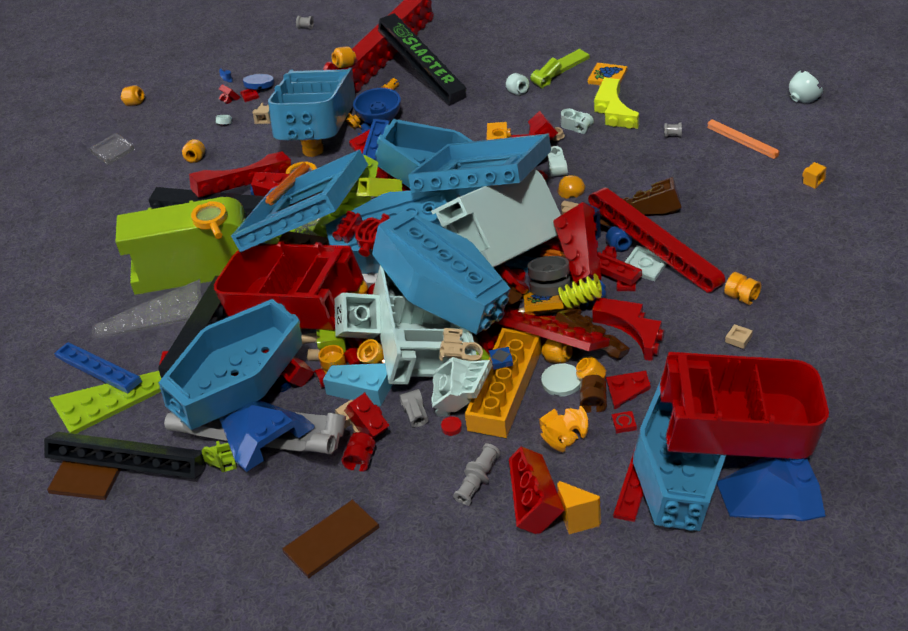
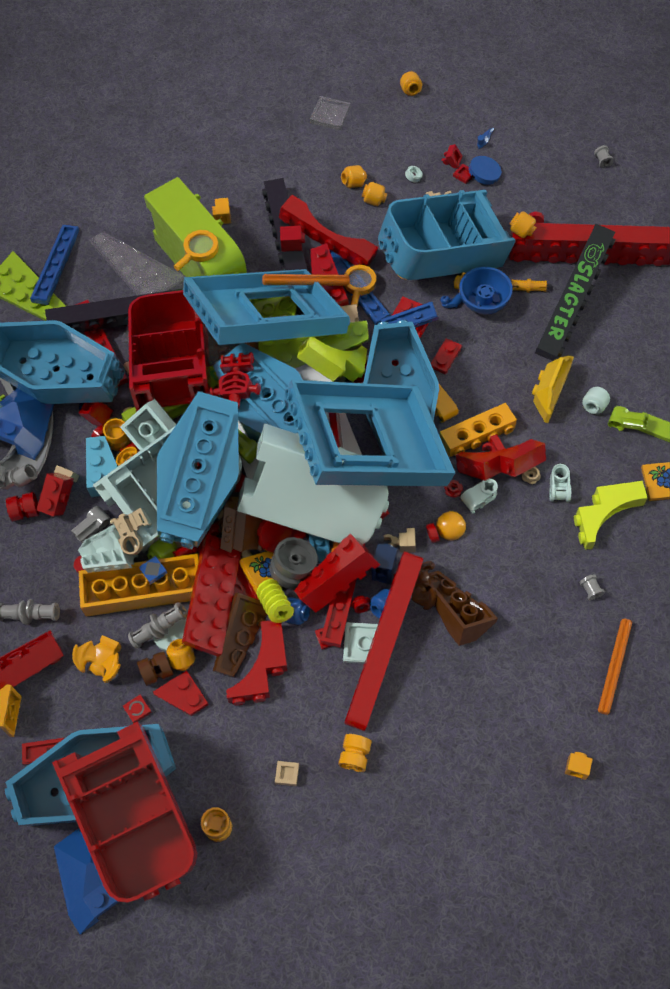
camera: 60 degrees right, 20 degrees up
none -> light grey piece [128,602,187,649]
none -> red brick [280,226,305,252]
none -> light orange head [361,182,387,206]
none -> red tile [426,523,440,543]
none -> yellow wedge [532,356,574,423]

